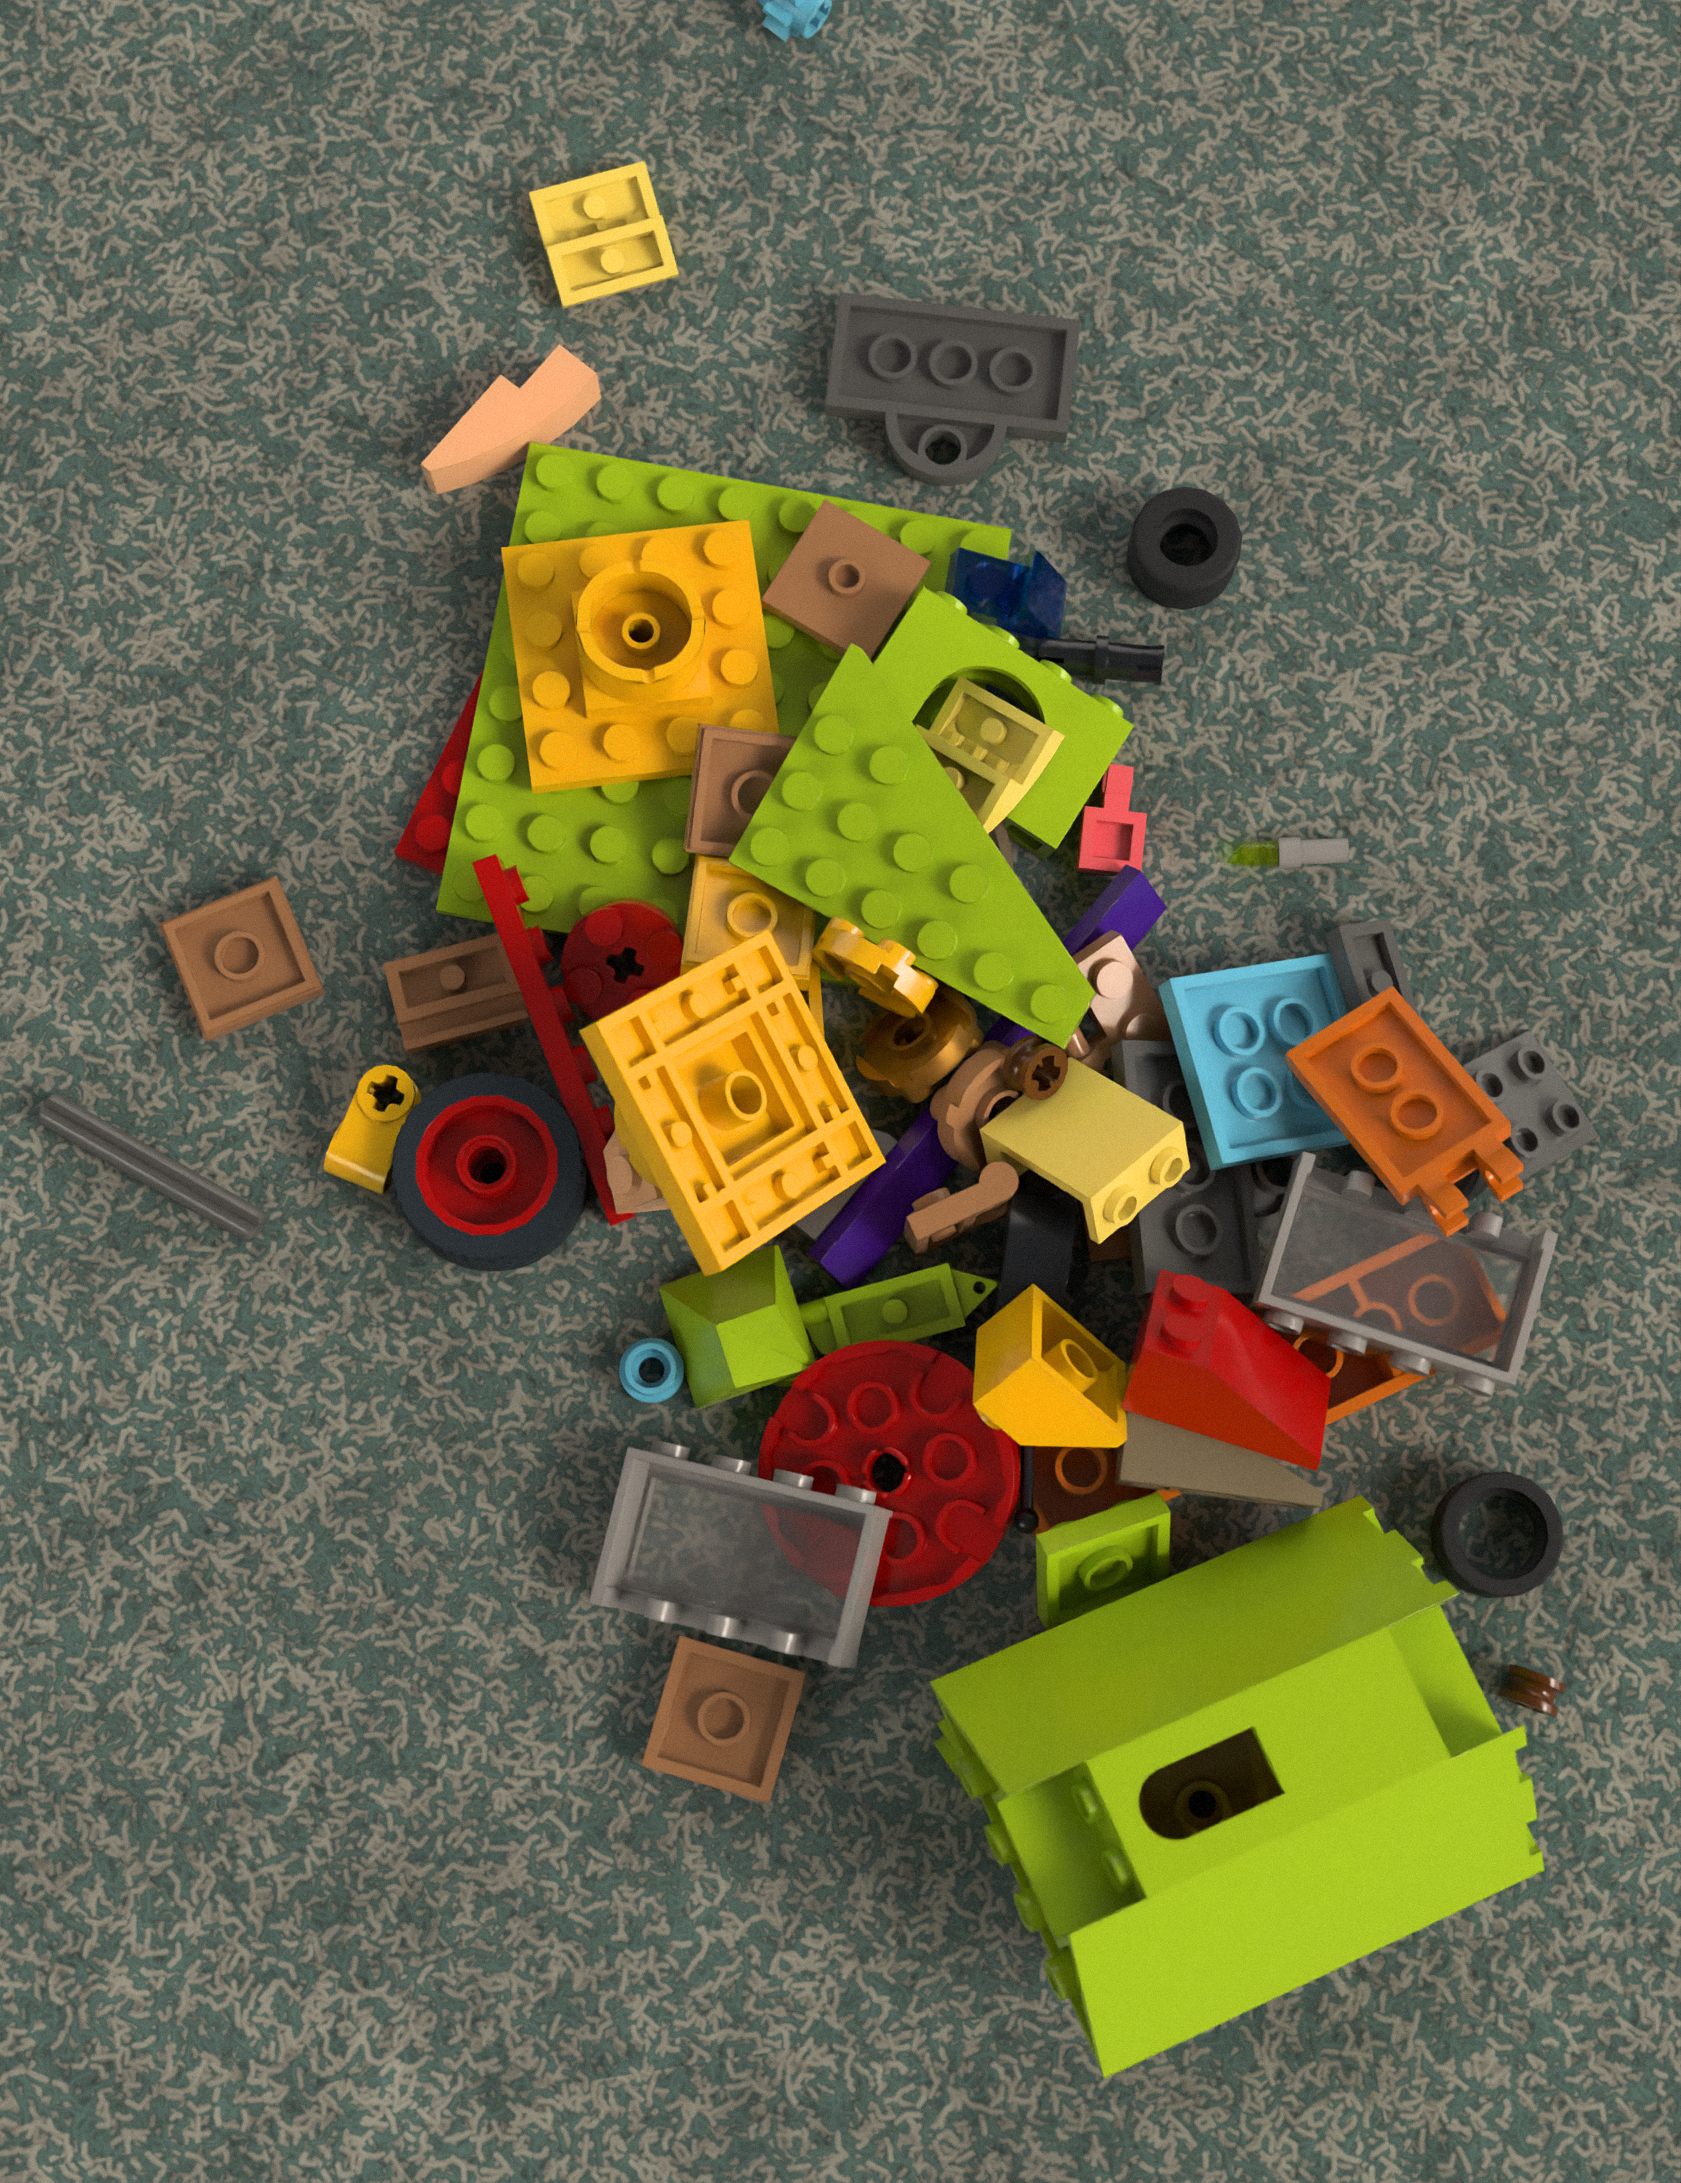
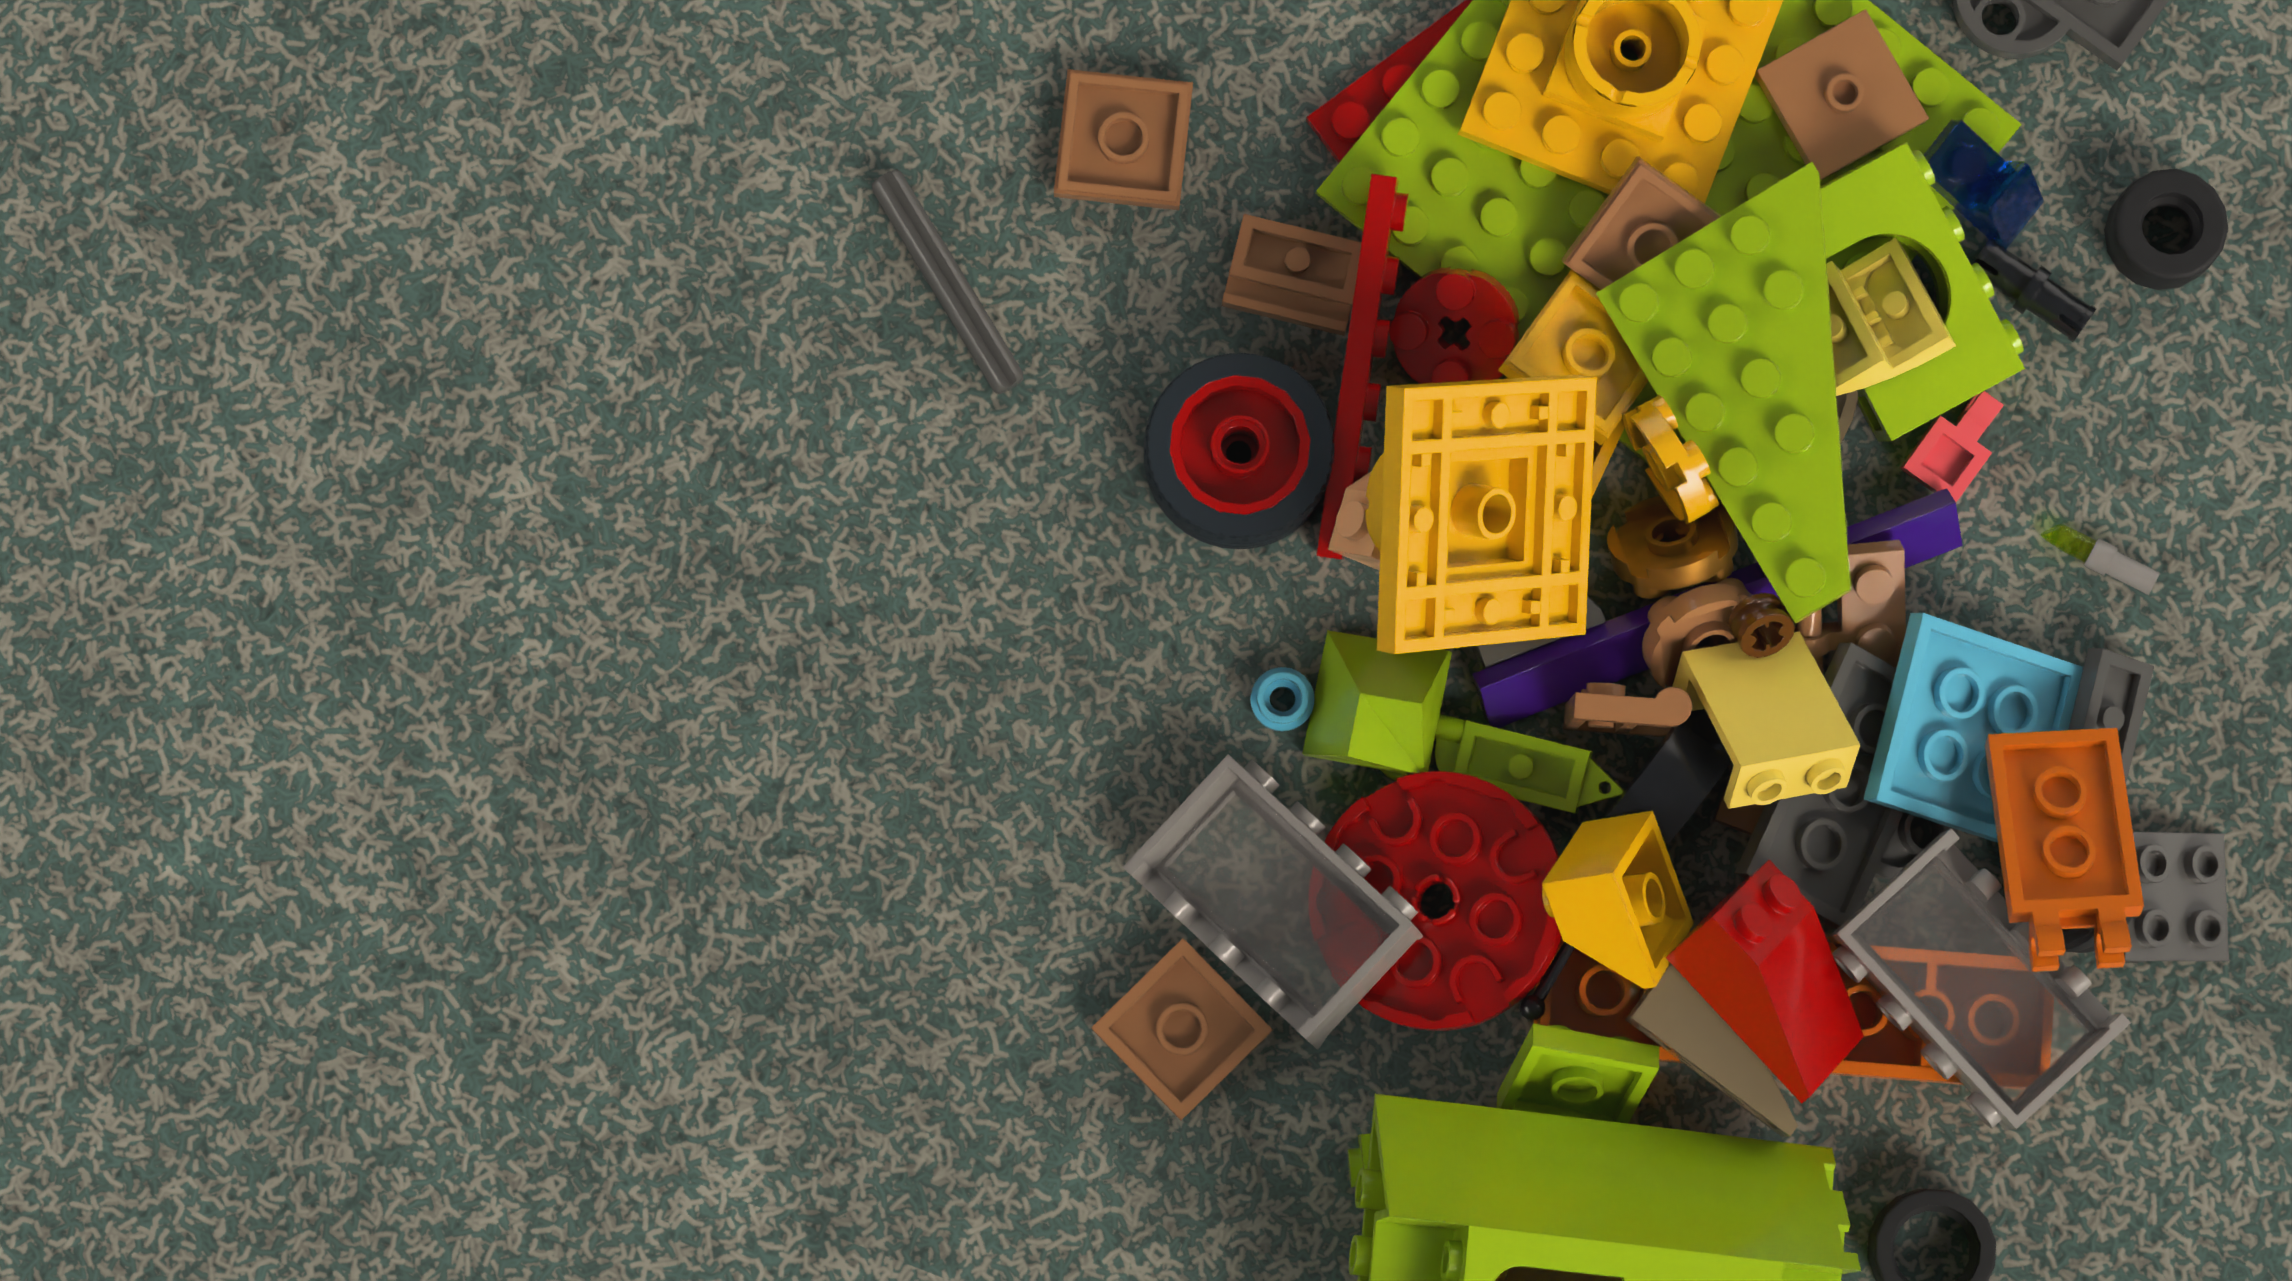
camera: 30 degrees right, 5 degrees up
yellow piece [323,1064,422,1195] -> none

